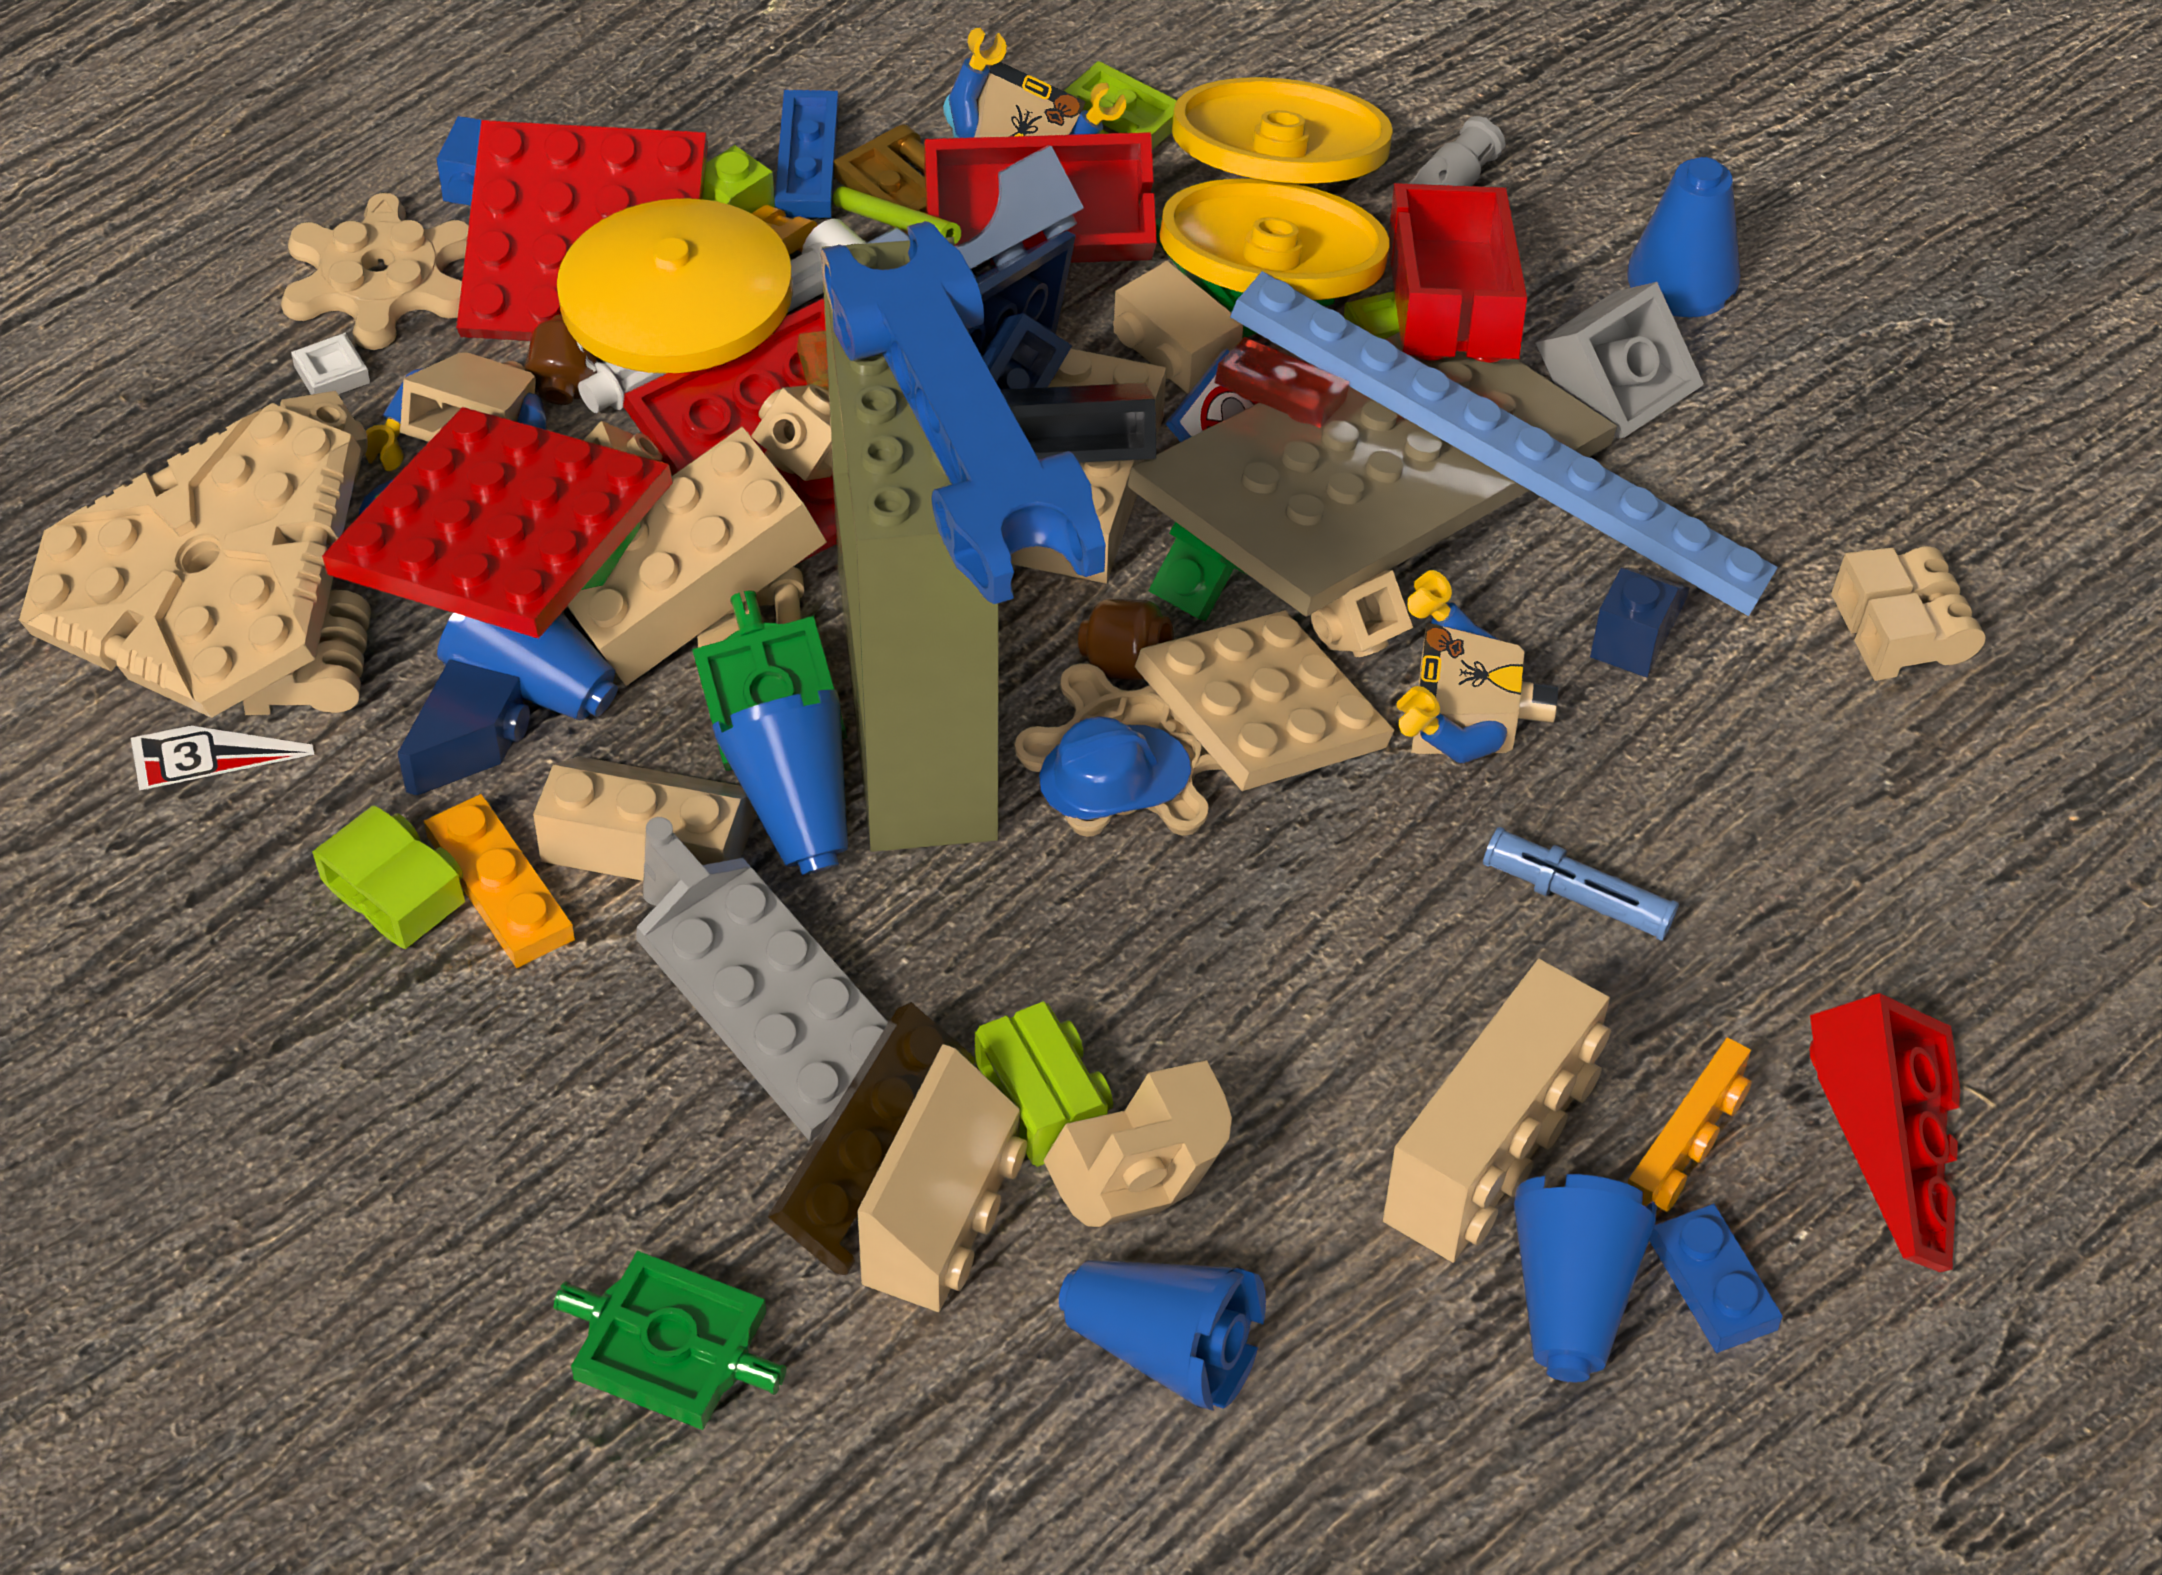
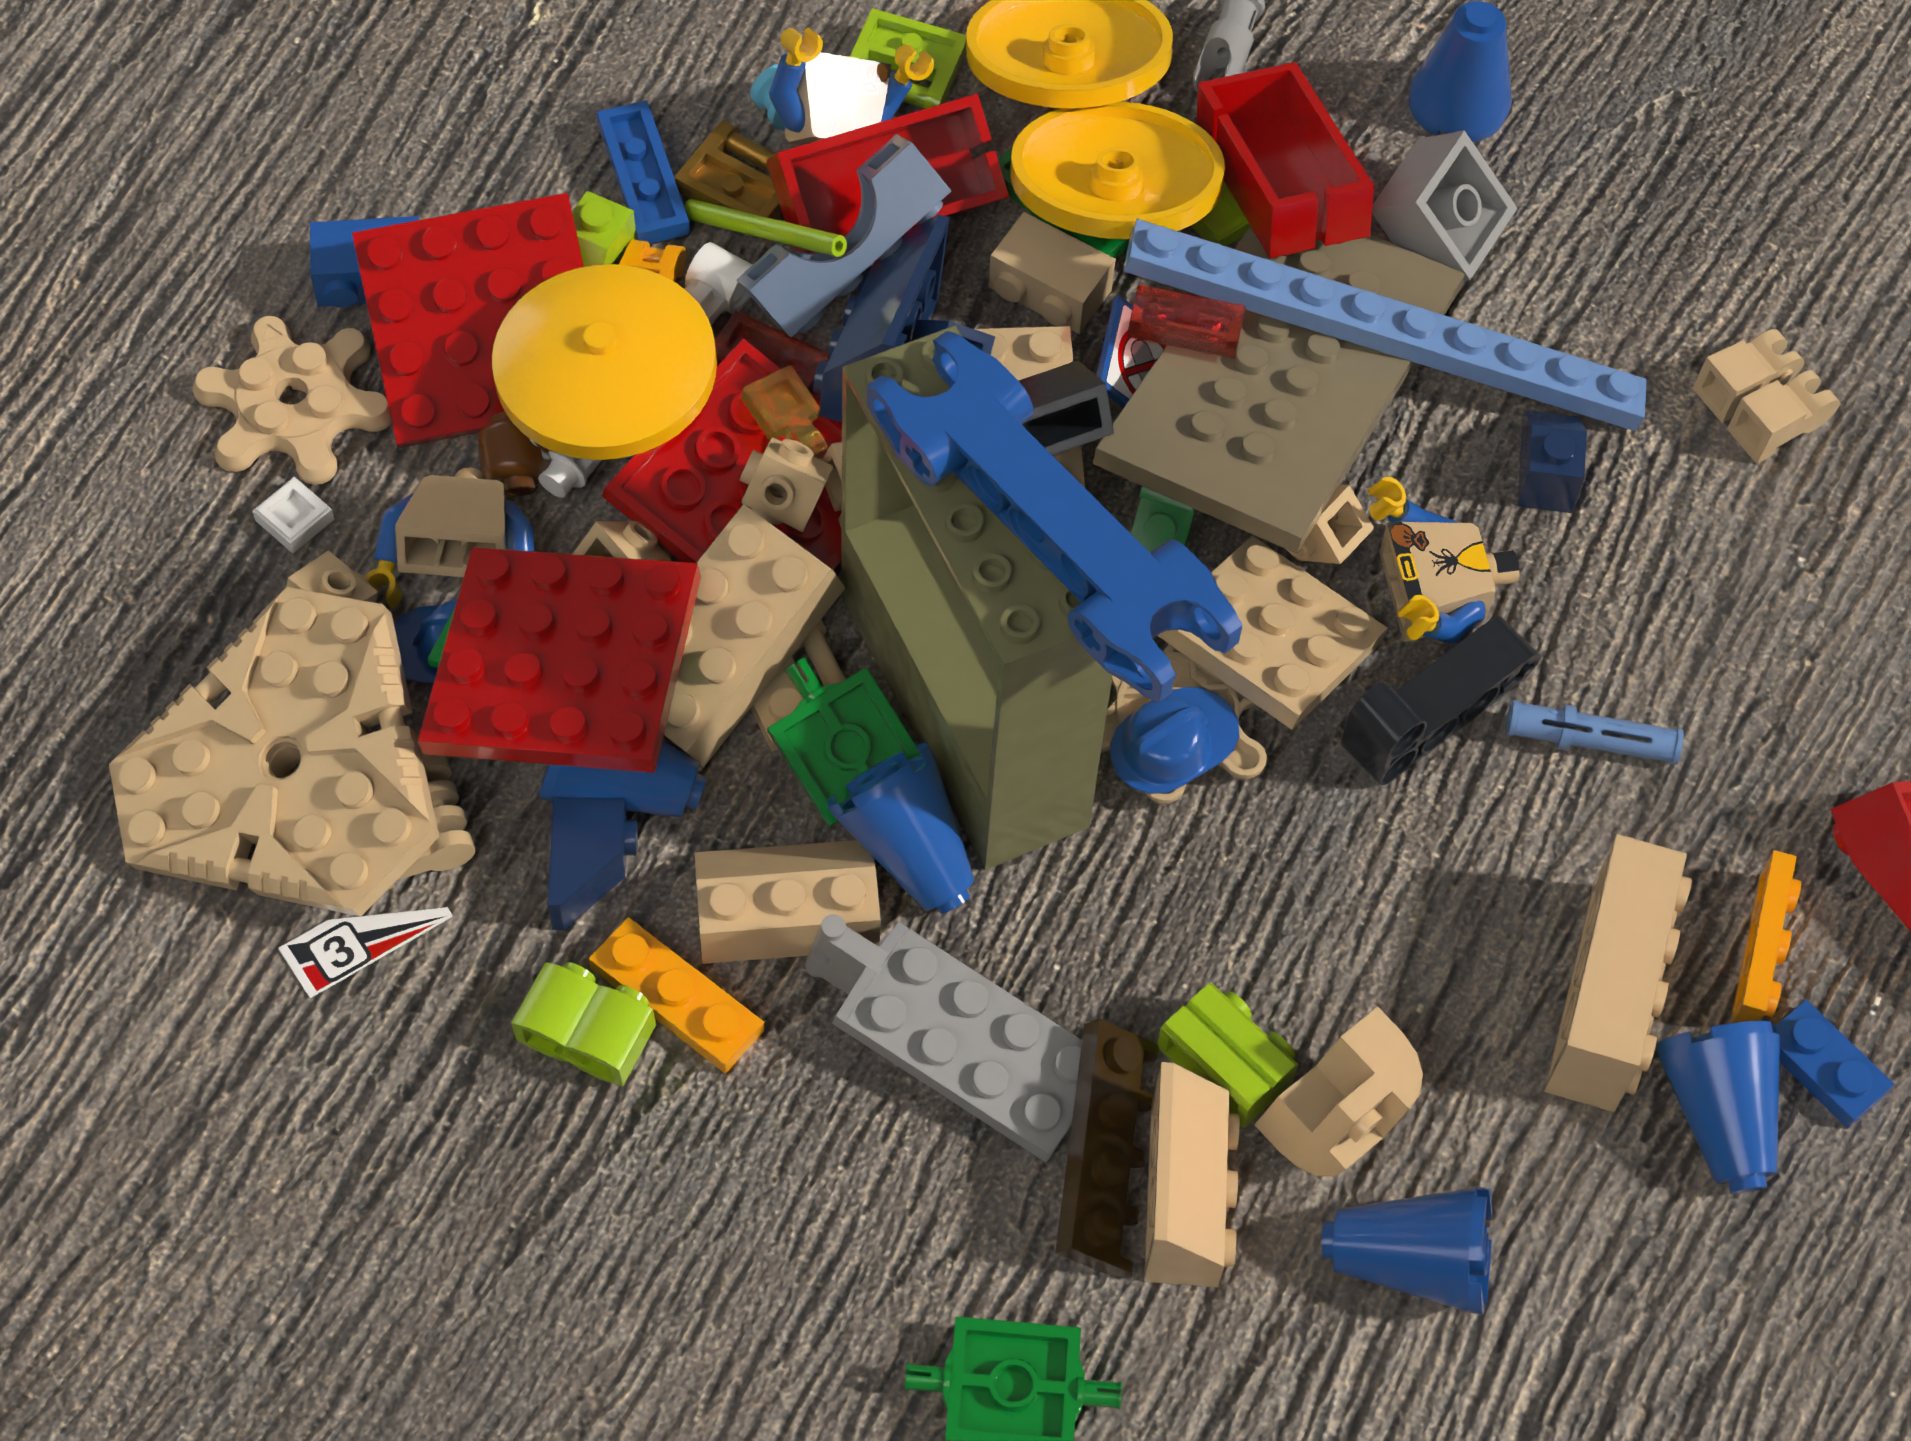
camera: 20 degrees left, 10 degrees up
none -> black beam [1341,616,1541,785]

